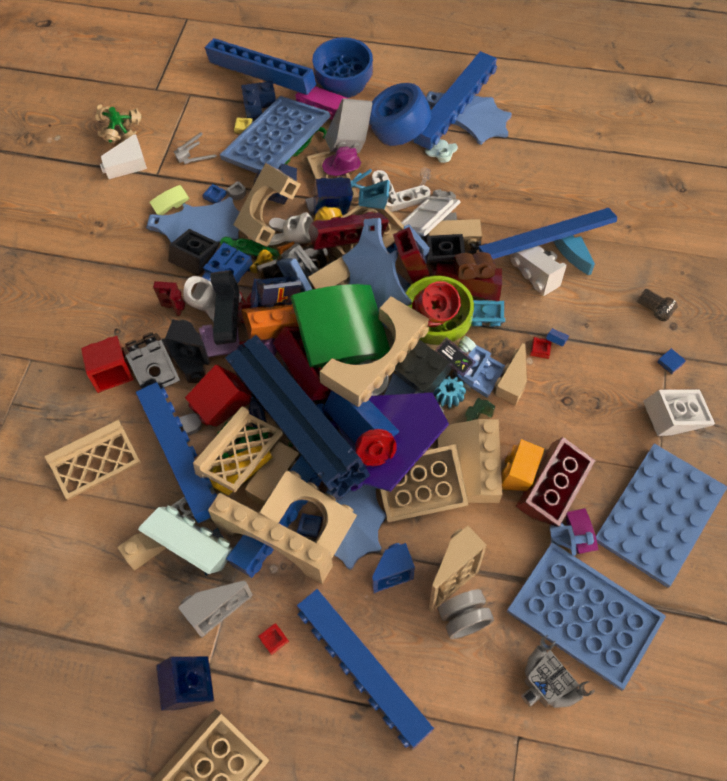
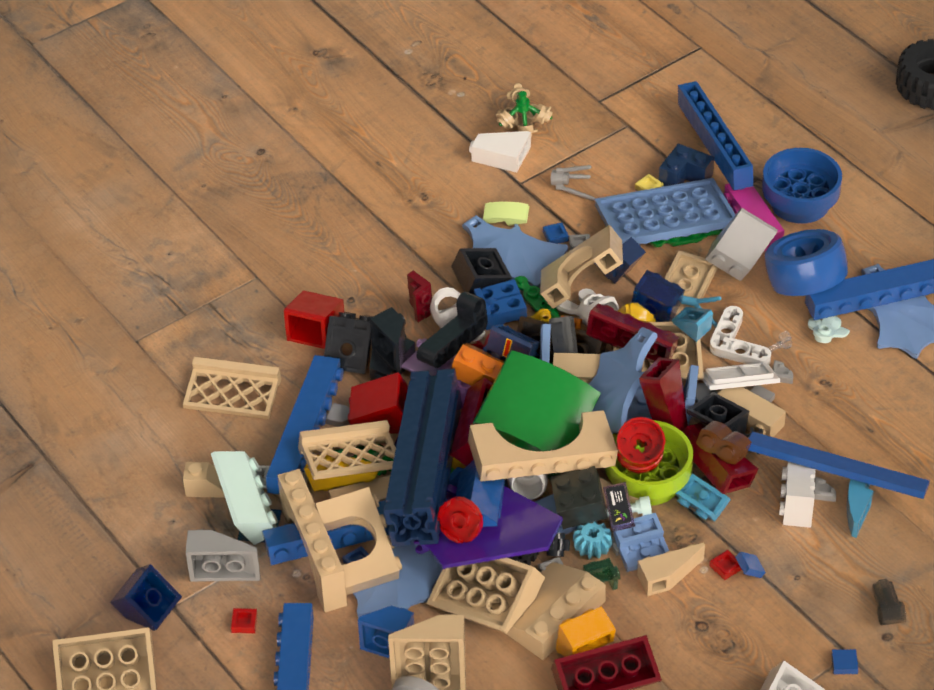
camera: 40 degrees right, 15 degrees down
magenta piece [322,147,361,176] -> none

